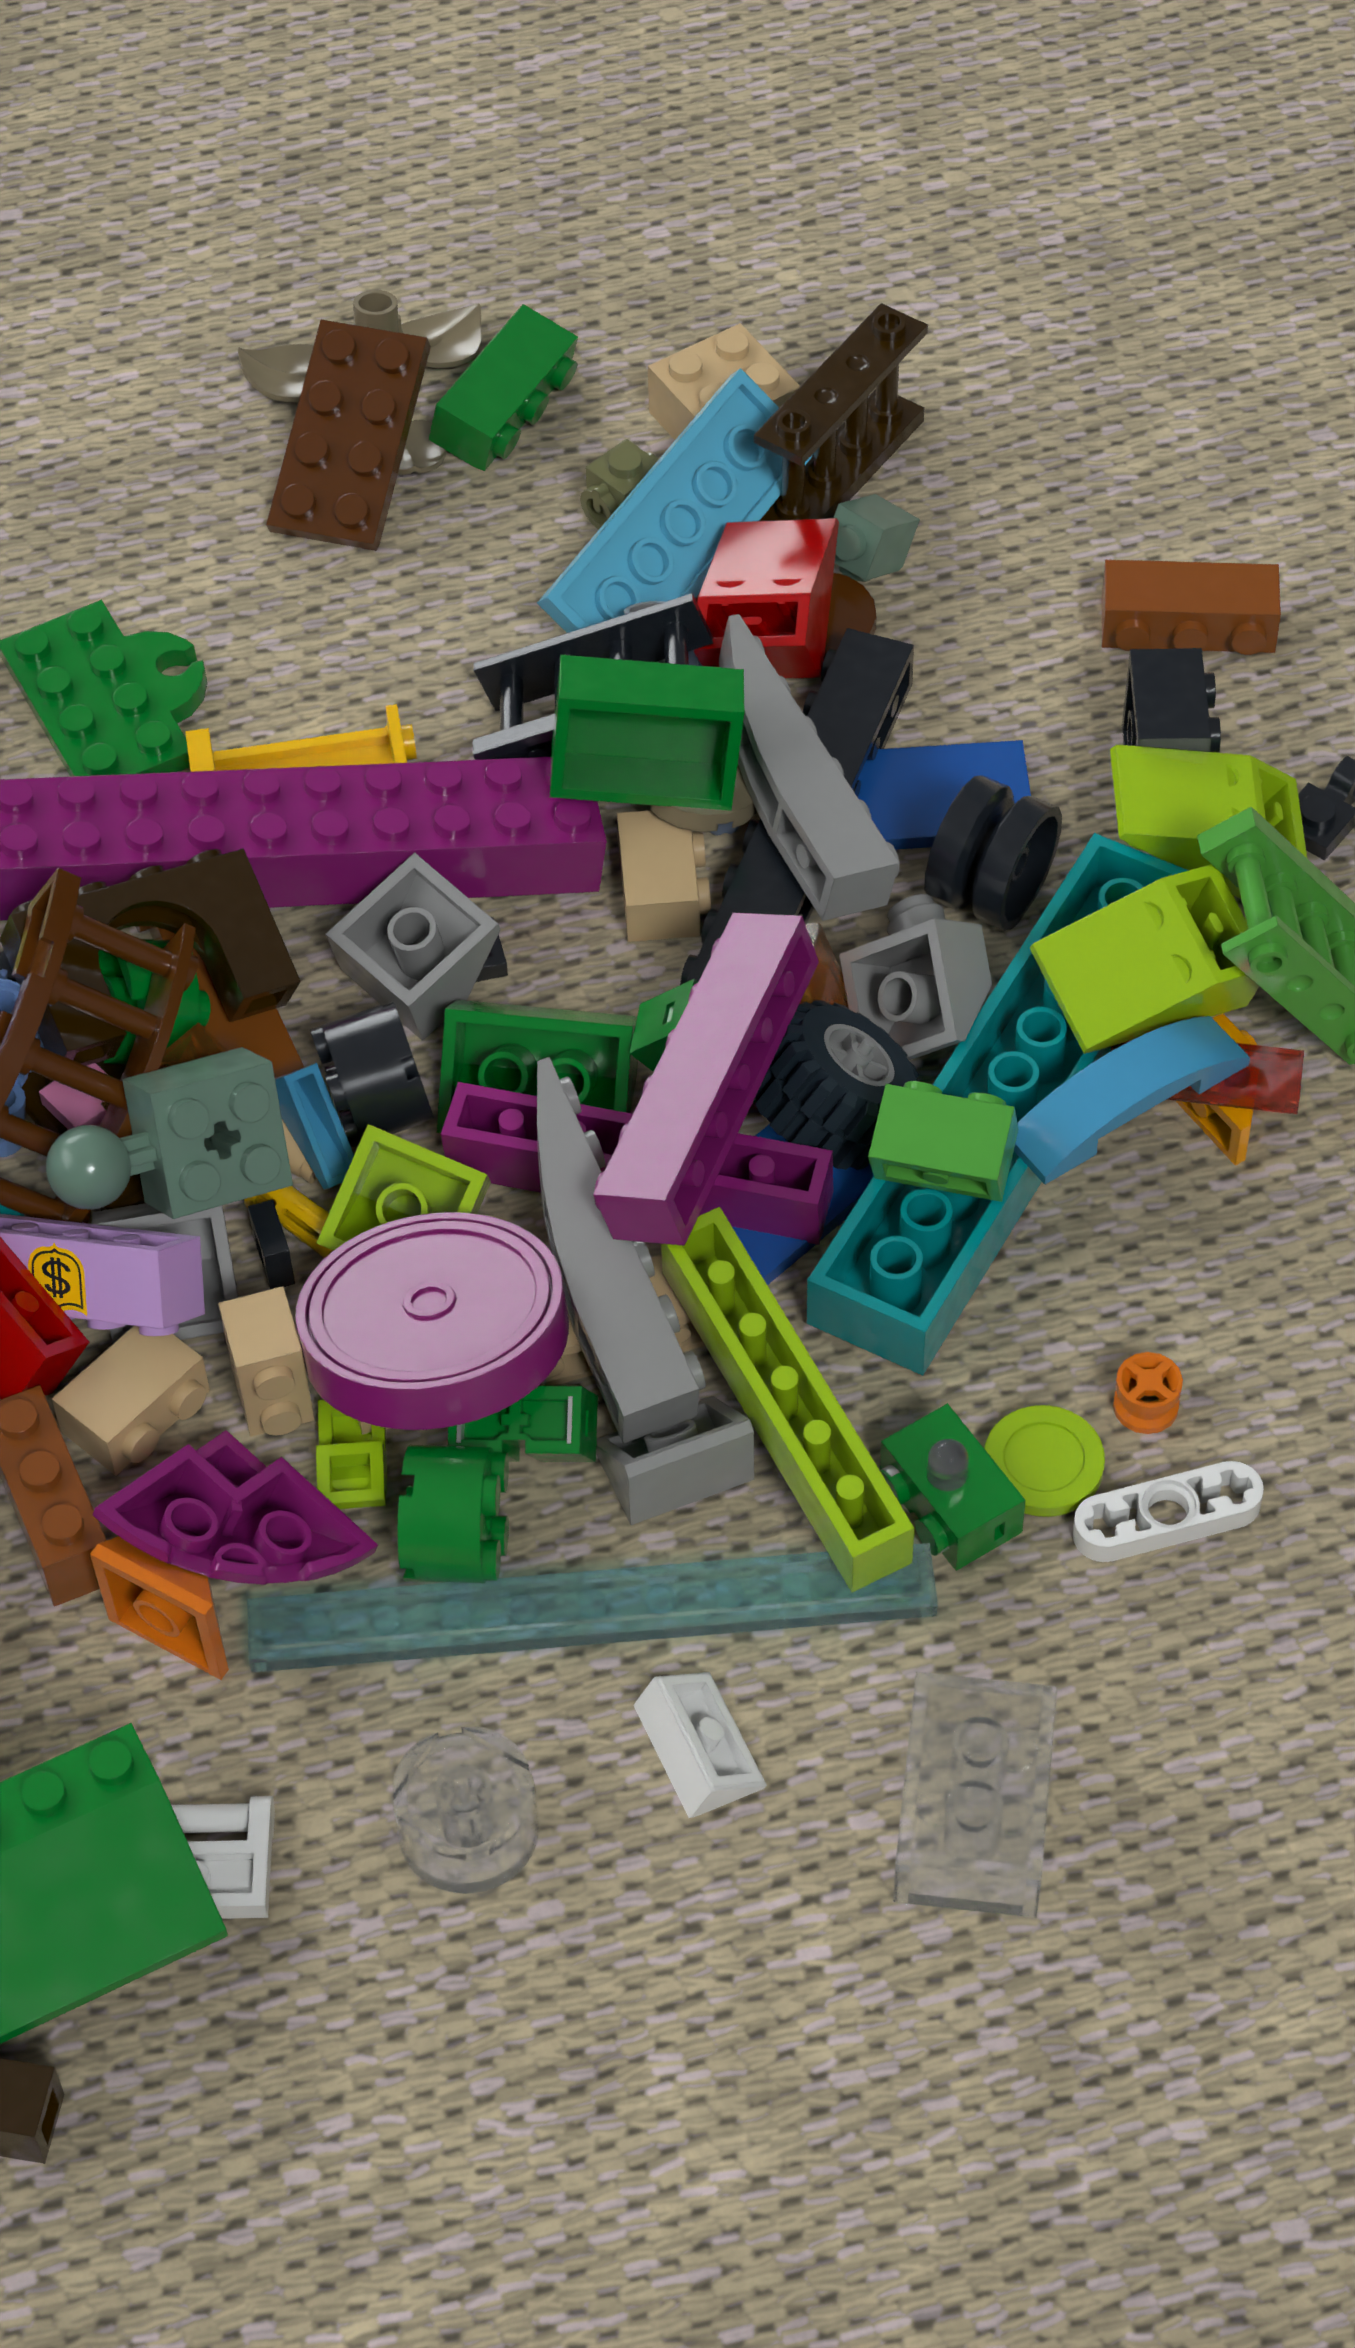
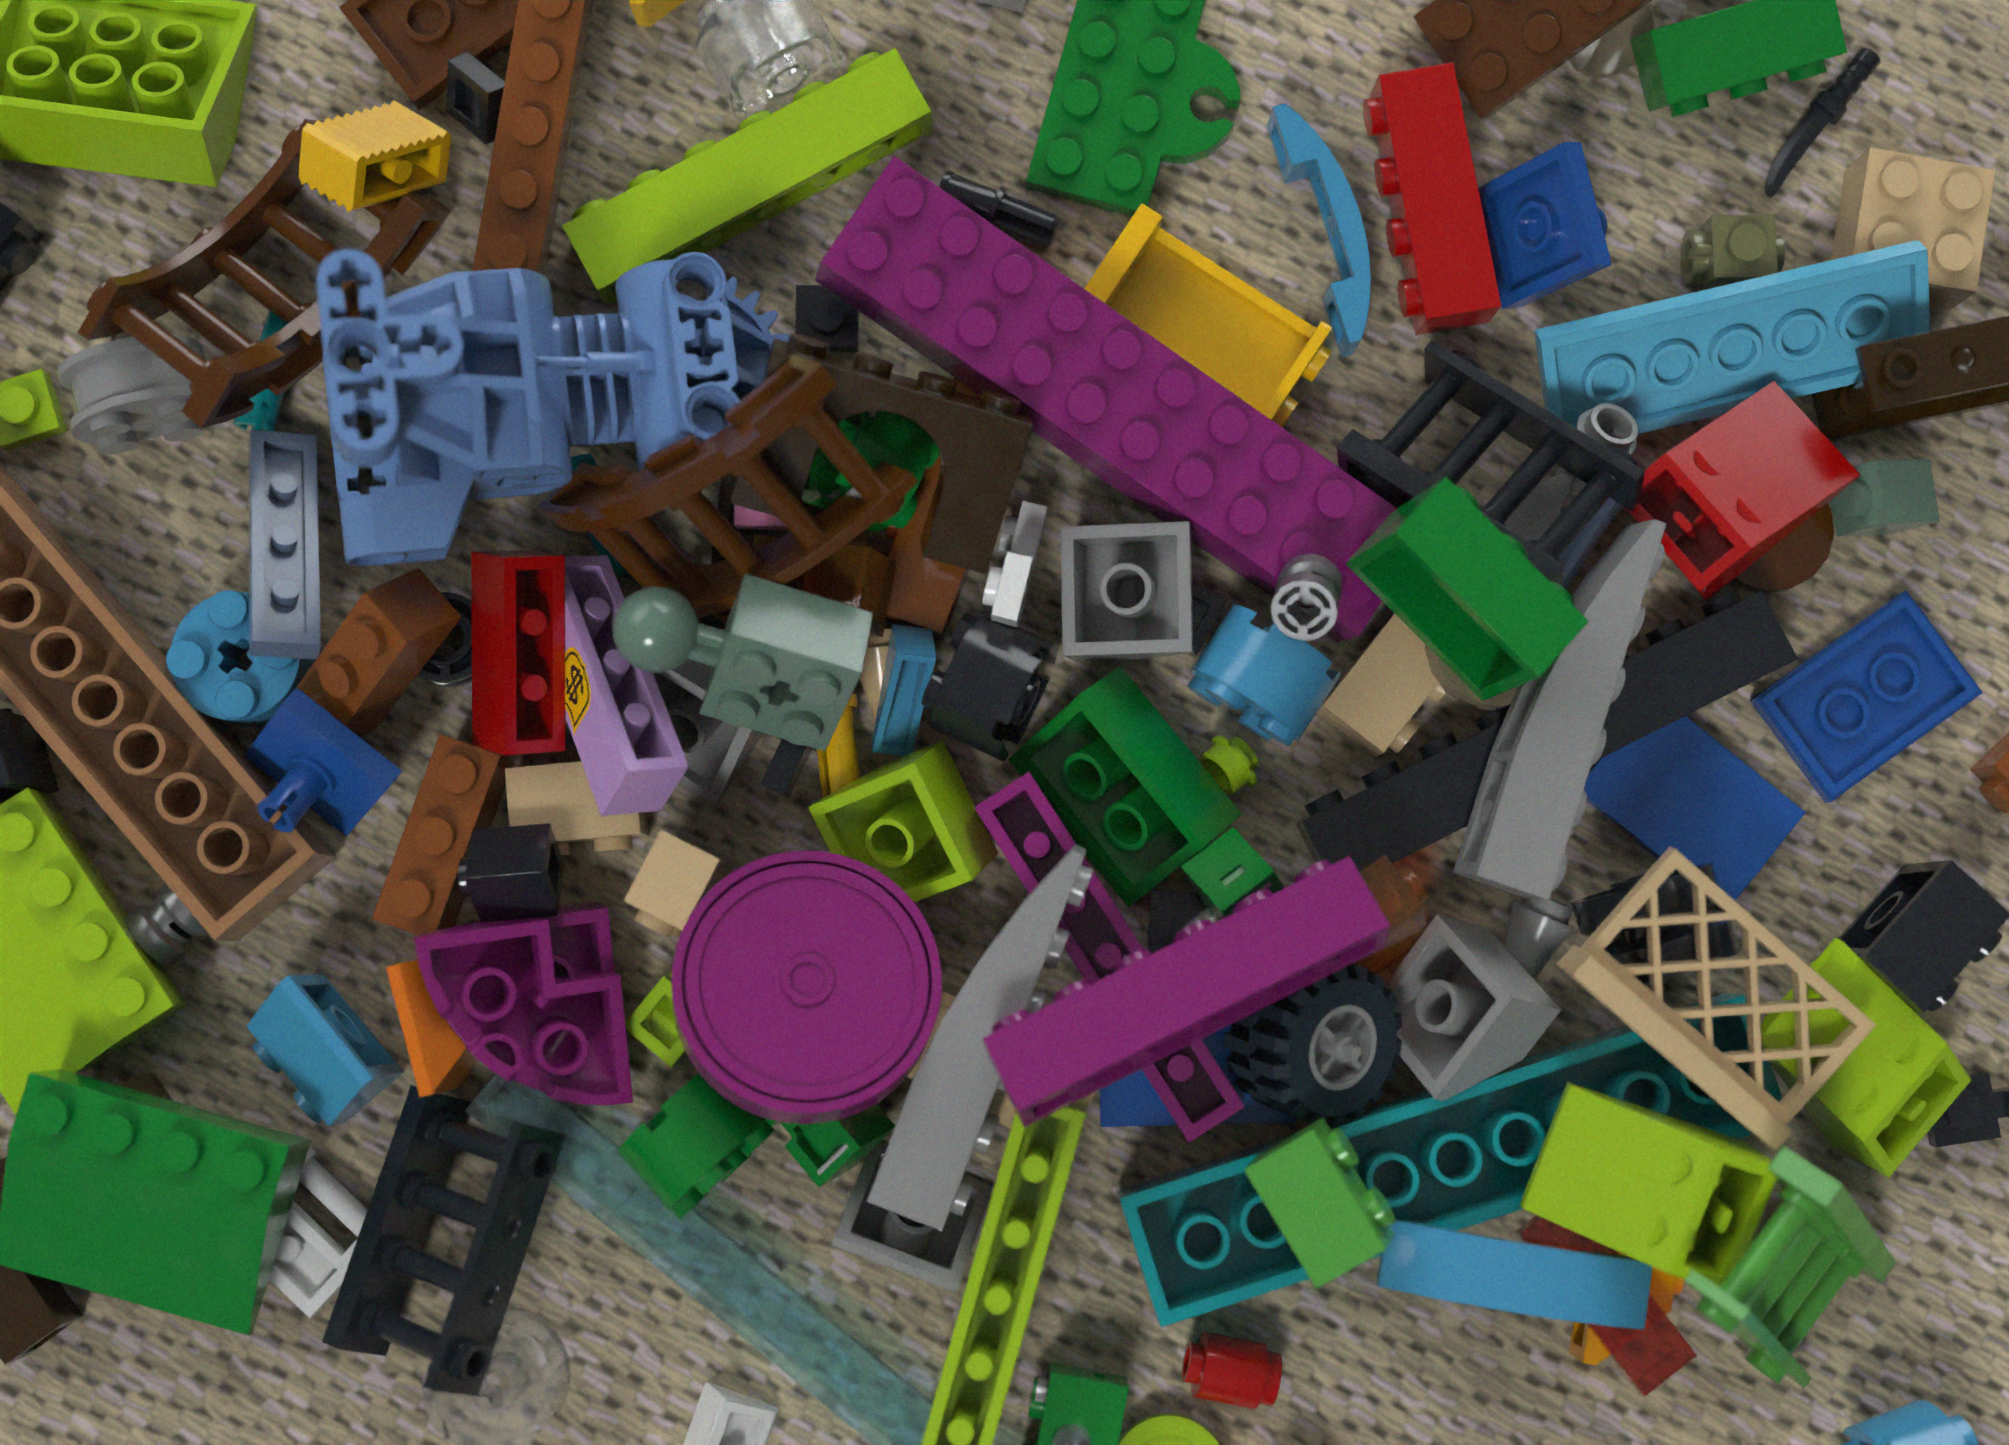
camera: 40 degrees right, 30 degrees up
none -> dark azure slope [246,974,404,1127]
none -> black fence [322,1085,565,1396]
none -> black brick [458,823,564,922]
none -> white plate [982,501,1047,628]
none -> red brick [1182,1331,1282,1410]
none -> dark azure brick [1187,605,1341,746]
none -> lime plate [1200,735,1259,795]
none -> dark azure slope [1267,103,1371,358]
none -> flat silver wheel [1271,554,1343,641]
none -> red brick [1363,62,1501,335]
none -> blue tile [1478,142,1612,309]
none -> tan fence [1557,846,1876,1152]
none -> blue tile [1749,590,1983,803]
none -> black piece [1765,47,1881,197]

